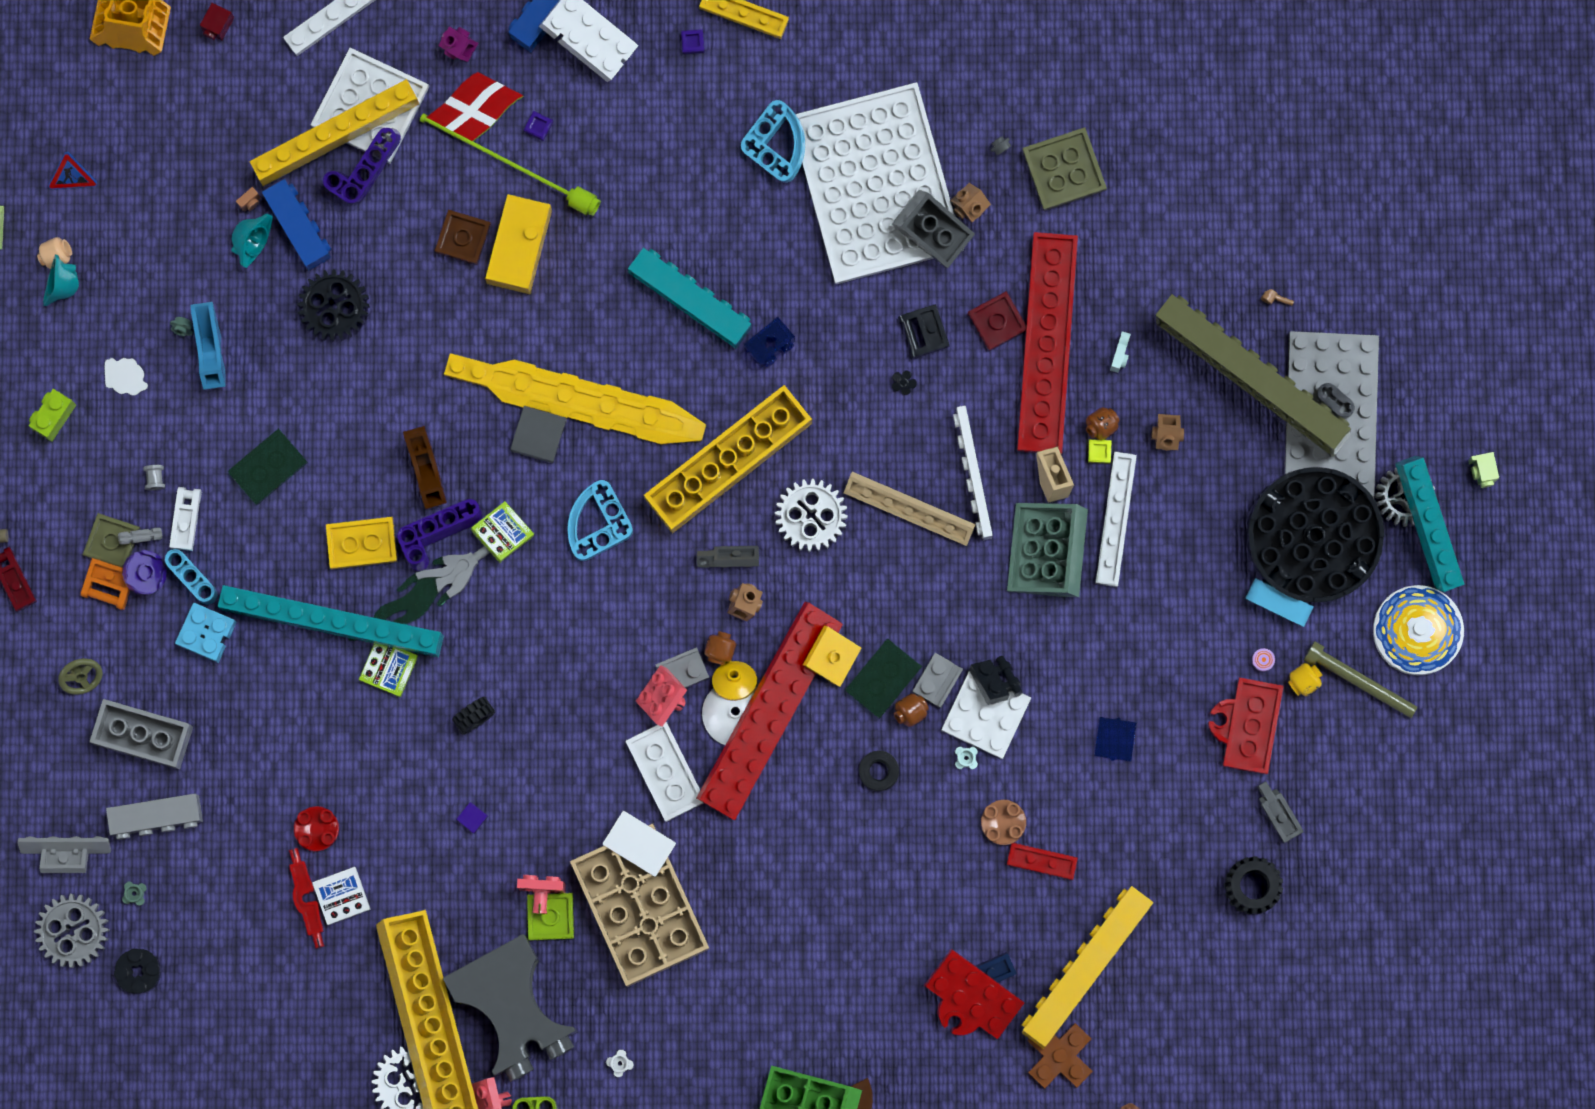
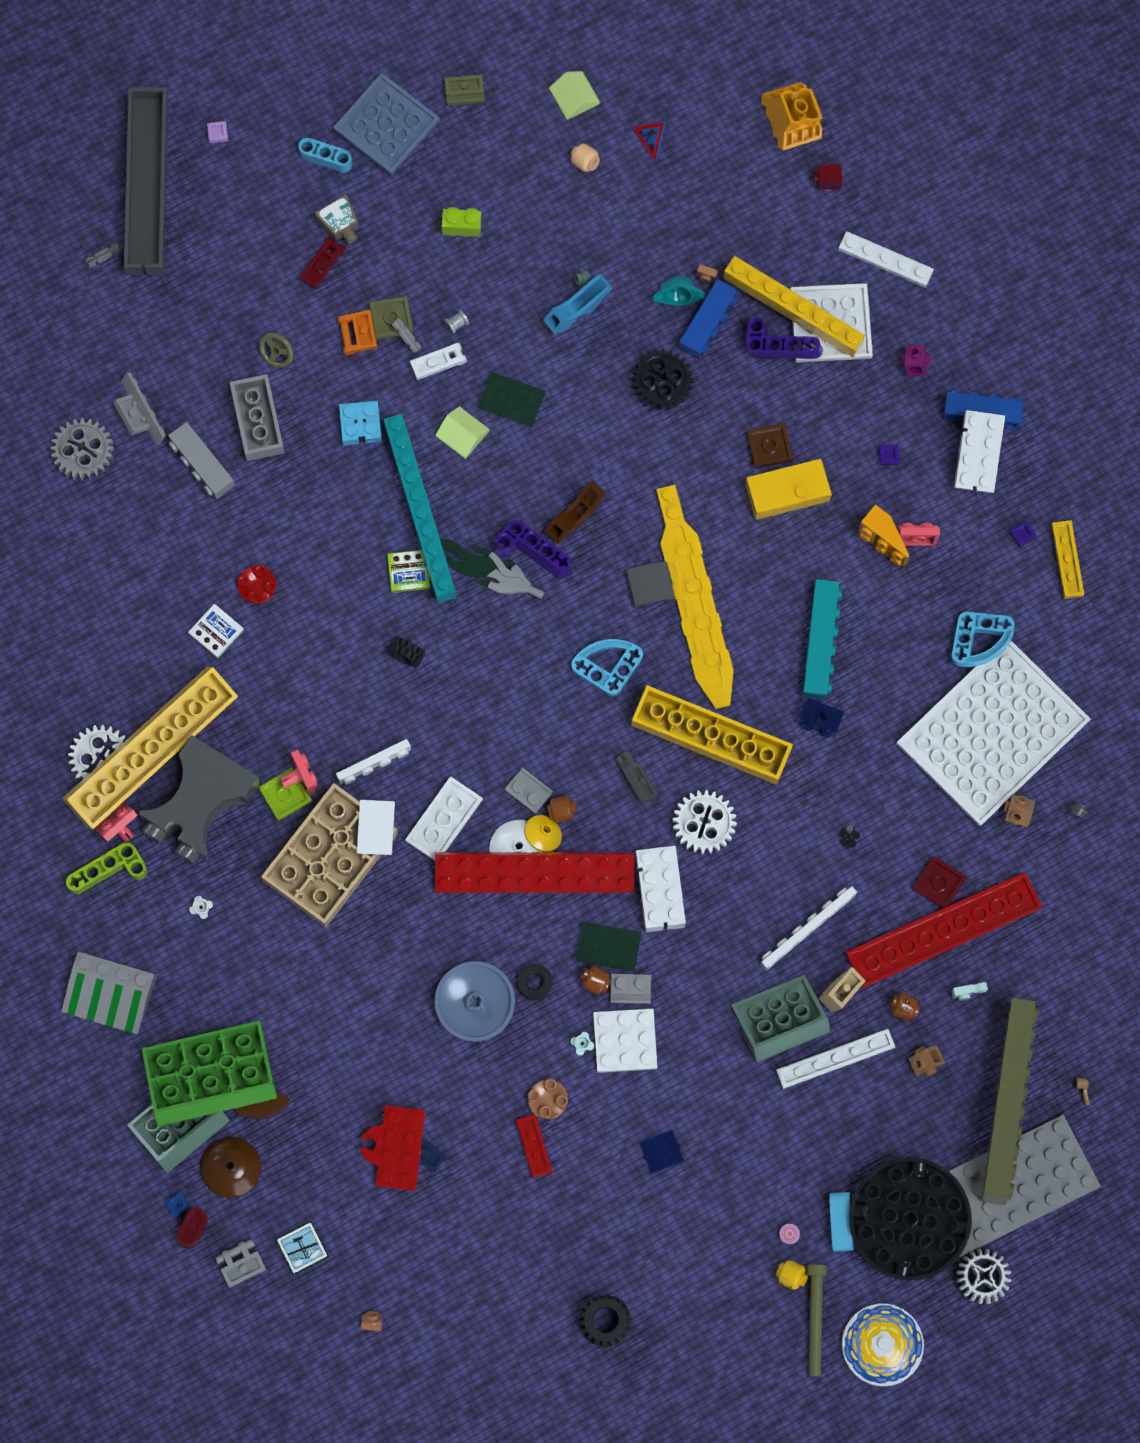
camera: 55 degrees right, 5 degrees down
teal hat [43,254,79,306] -> none
white sticker [105,358,148,395] -> none
black plate [114,948,161,994] -> none
dark purple tile [122,550,167,595] -> none
sand green plate [122,882,147,906] -> none
medium azure beam [165,549,218,605] -> none
red piece [289,848,325,949] -> none
yellow plate [326,517,398,570] -> none
flag [420,72,601,216] -> none
dark purple tile [456,802,488,834] -> none
tile [471,501,534,563] -> none
coral plate [636,665,687,727] -> none
medium nougat brick [727,583,763,621] -> none
yellow plate [803,626,861,687] -> none
tan plate [844,472,976,546] -> none
dark grey slope [892,190,975,268] -> none
black plate [898,304,950,359] -> none
black plate [969,656,1023,705] -> none
olive plate [1022,127,1107,211] -> none
yellow brick [1022,886,1153,1049] -> none
dark orange plate [1027,1023,1093,1089] -> none
neon yellow tile [1088,439,1112,464] -> none
red plate [1208,677,1284,775] -> none
dark grey hinge [1257,781,1304,843] -> none
black beam [1316,383,1355,419] -> none
teal brick [1395,456,1464,592] -> none
yellowish green brick [1468,452,1499,488] -> none
none -> white plate [336,739,411,785]
none -> yellowish green slope [435,406,490,459]
none -> sand blue dish [435,961,515,1042]
none -> white piece [635,846,686,932]
none -> light orange slope [858,504,909,568]
none -> coral plate [897,523,940,546]

